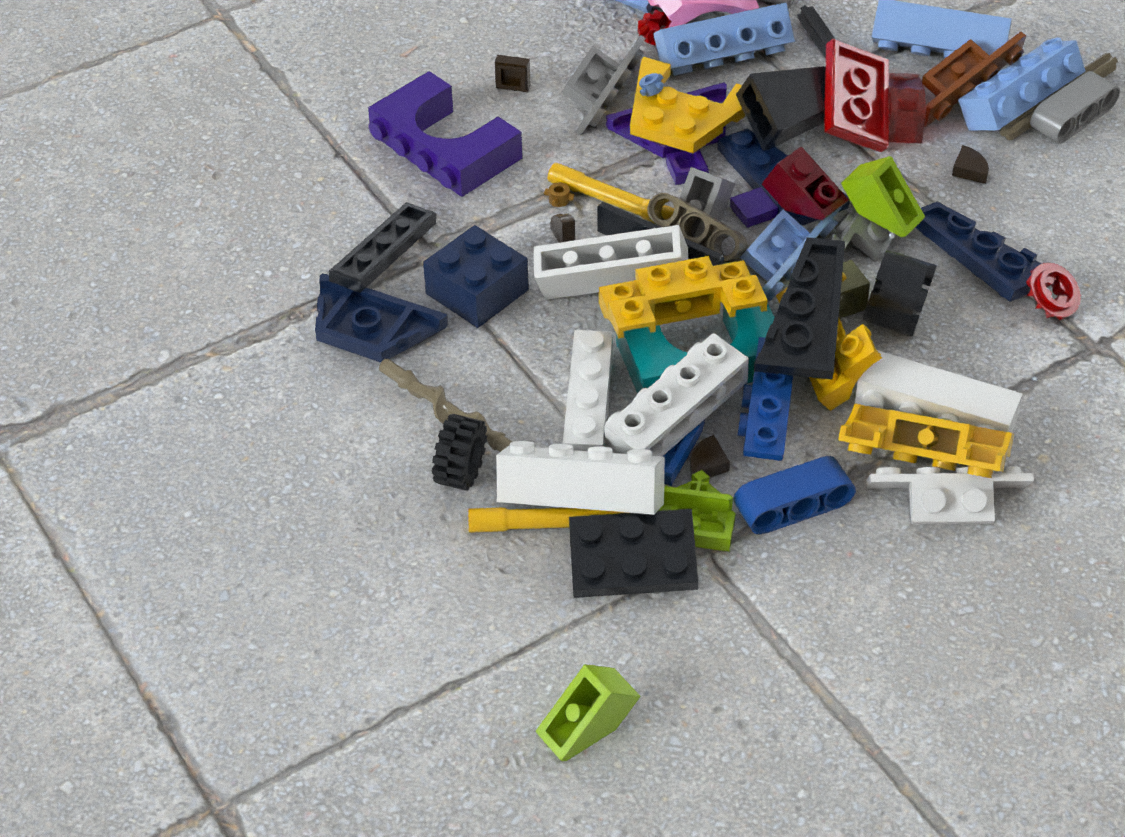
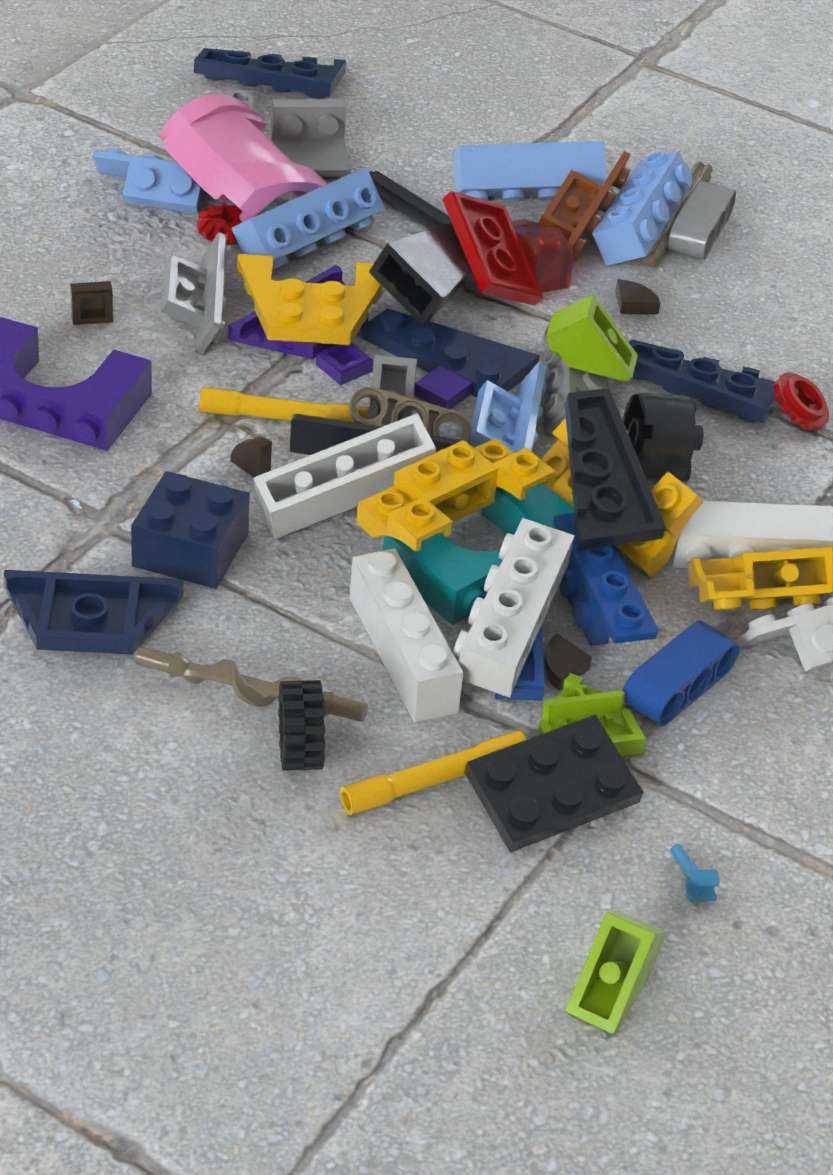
camera: 30 degrees left, 5 degrees down
black tile [329,202,436,293] -> none
white brick [496,441,665,515] -> none
pearl gold piece [544,182,575,207] -> none
medium blue piece [639,73,664,96] -> none
dark red slope [762,146,849,220] -> none
none -> dark azure hand [670,844,720,901]

